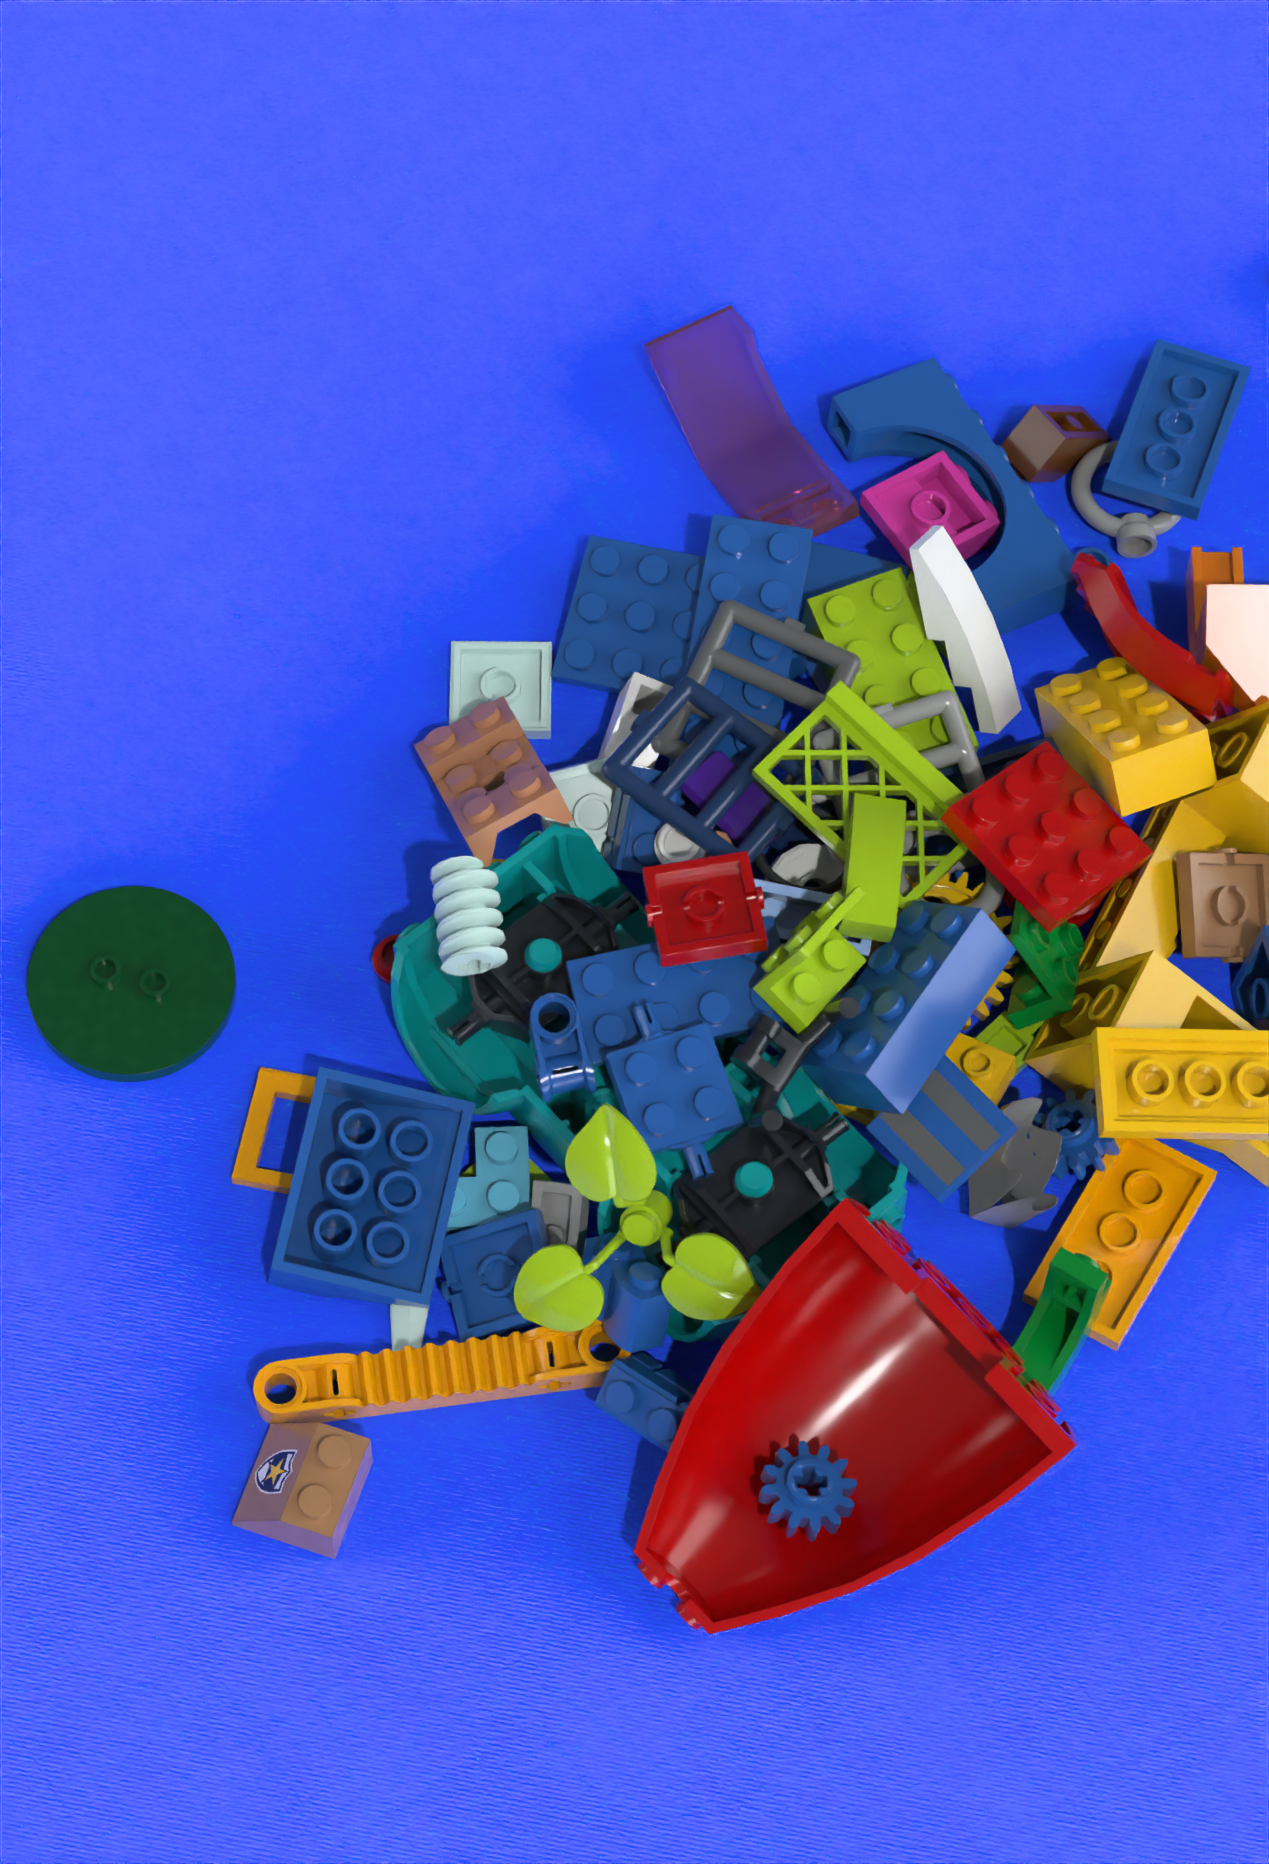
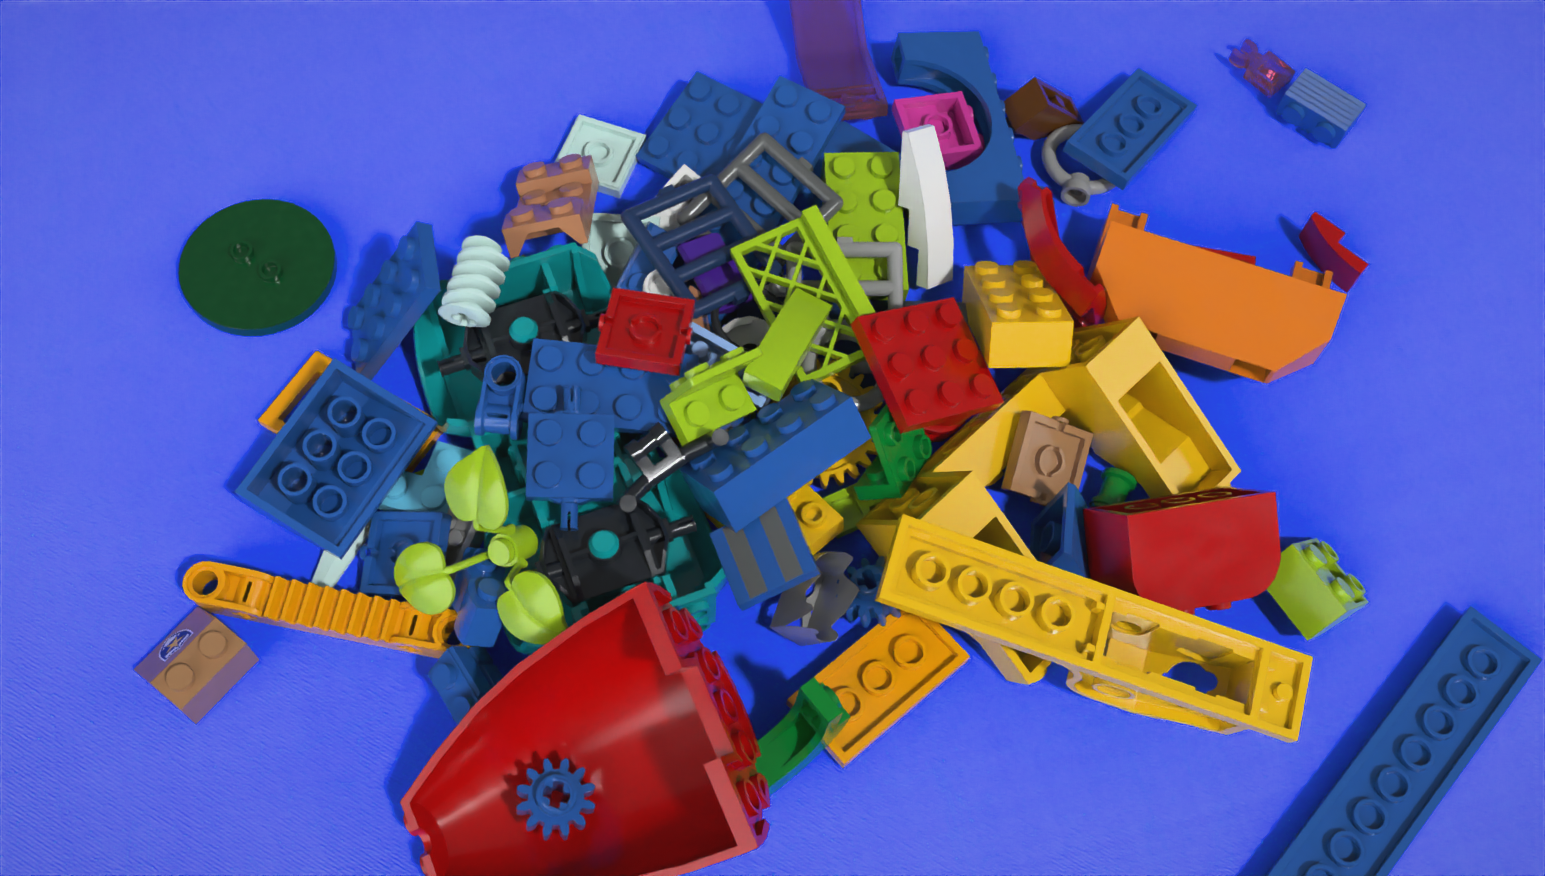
camera: 15 degrees right, 0 degrees up
none -> blue plate [348,221,441,380]

